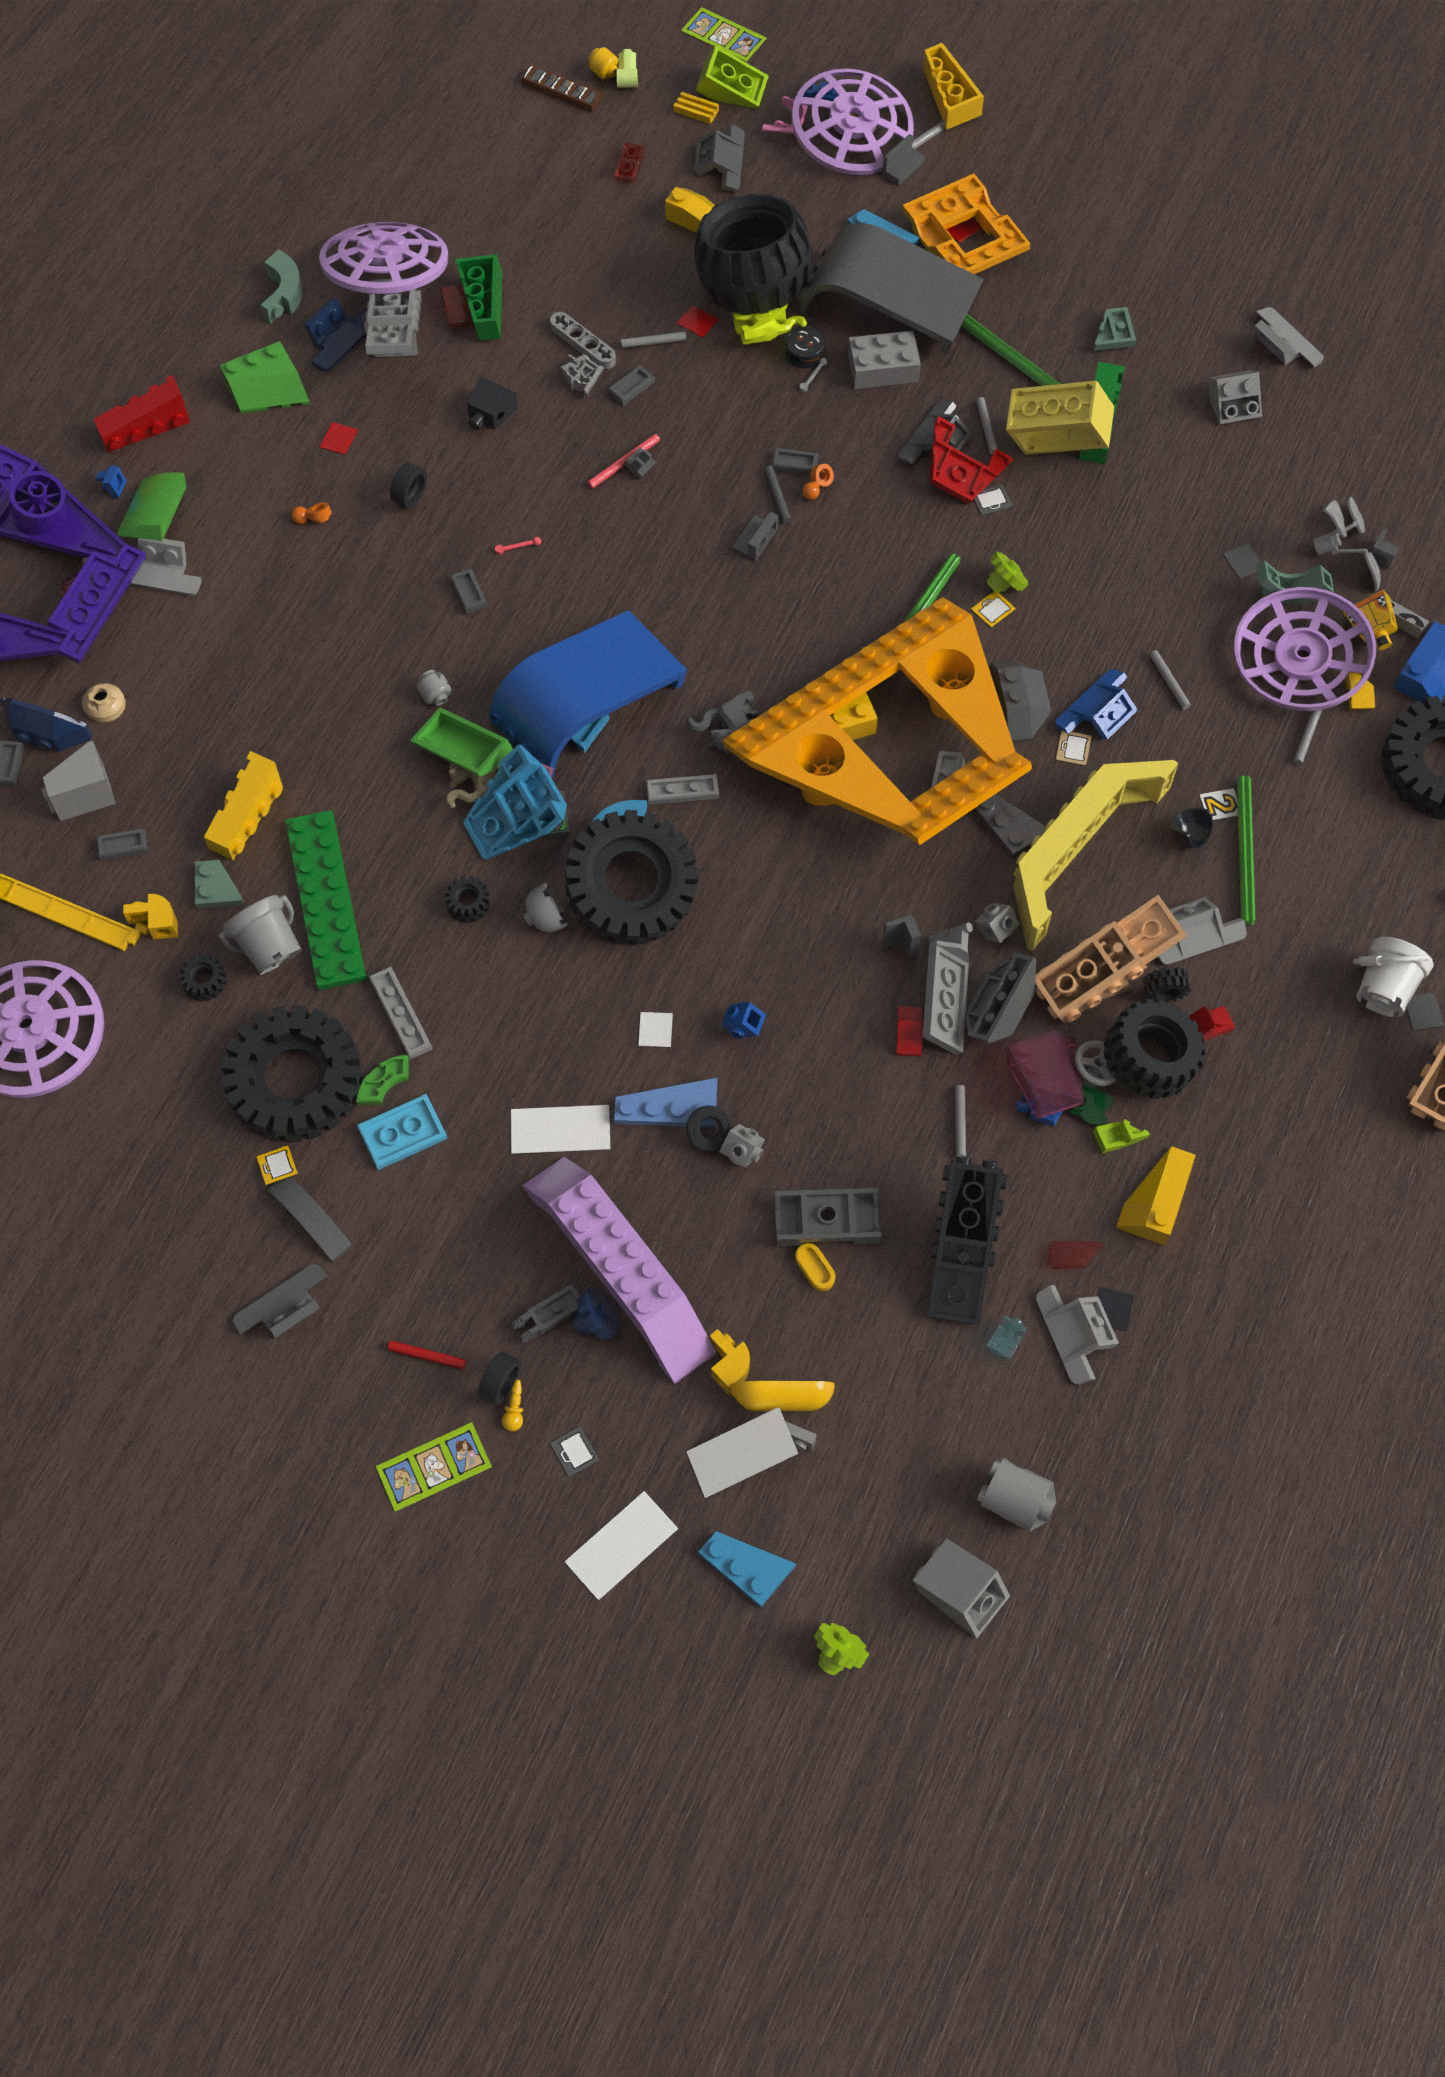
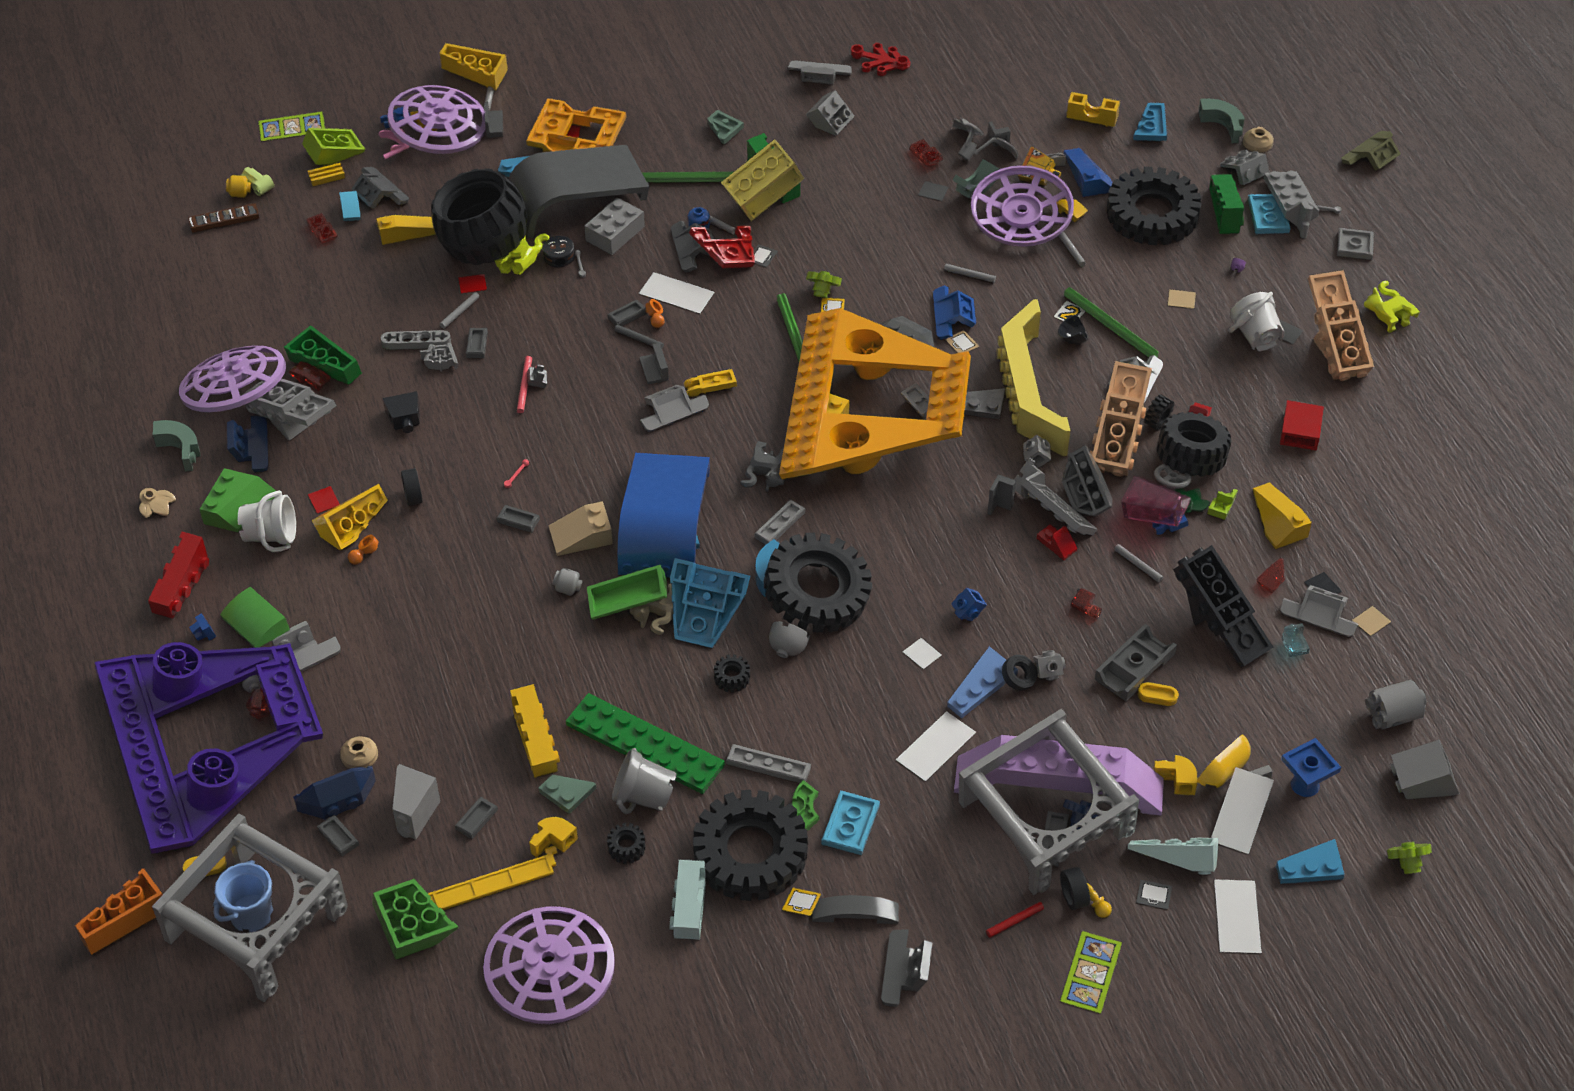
camera: 45 degrees left, 15 degrees down
none -> tan plate [139,488,176,518]
none -> white piece [238,490,296,552]
none -> yellow wedge [312,484,388,550]
none -> medium azure slope [339,191,361,221]
none -> tan slope [548,501,613,556]
none -> white sticker [639,272,714,313]
none -> light grey plate [640,385,709,432]
none -> light aqua wedge [670,860,706,940]
none -> yellow hinge [684,369,737,397]
none -> blue head [688,207,710,229]
none -> red plant [851,43,910,76]
none -> clear red slope [909,139,944,167]
none -> light grey arch [959,709,1139,895]
none -> clear red piece [1070,588,1102,619]
none -> light aqua wedge [1128,838,1218,875]
none -> tan sticker [1168,289,1196,308]
none -> red brick [1280,400,1324,451]
none -> blue plant [1281,738,1341,797]
none -> tan sticker [1352,606,1391,636]

